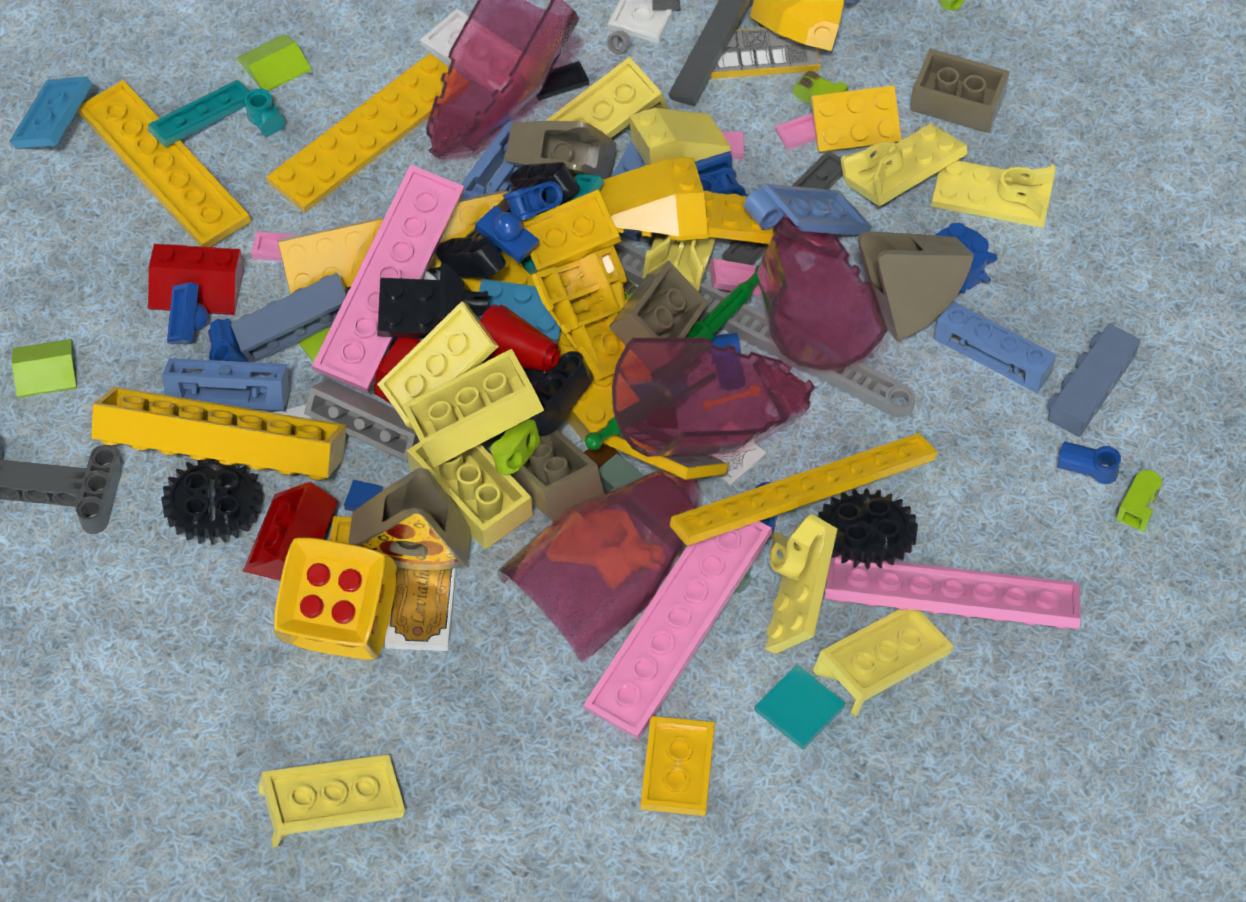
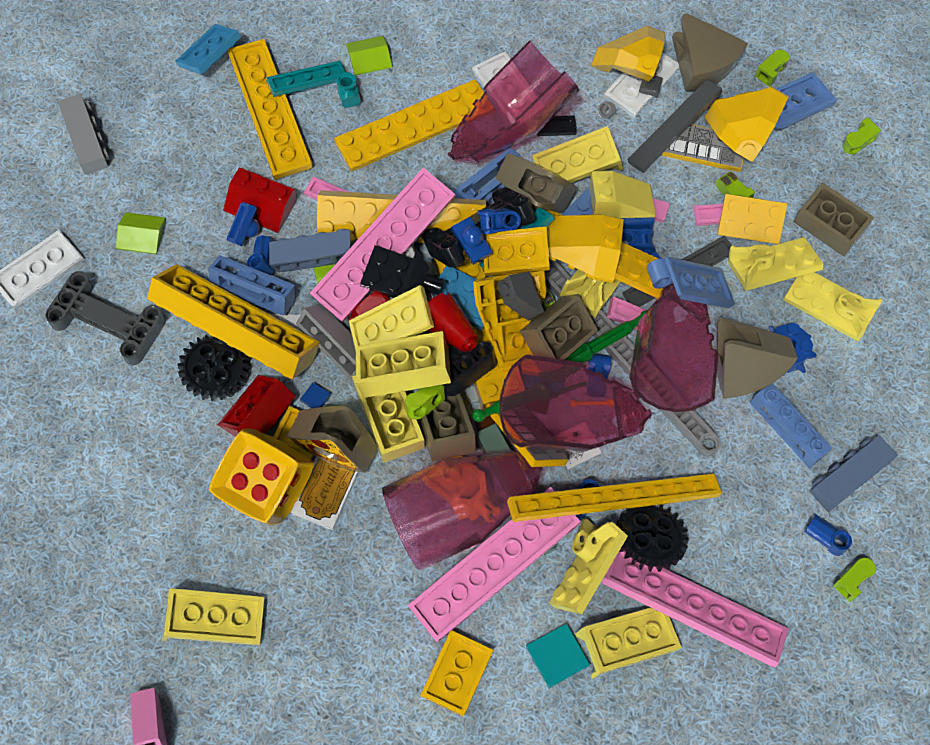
camera: 15 degrees right, 10 degrees up
none -> dark grey slope [497,272,544,321]

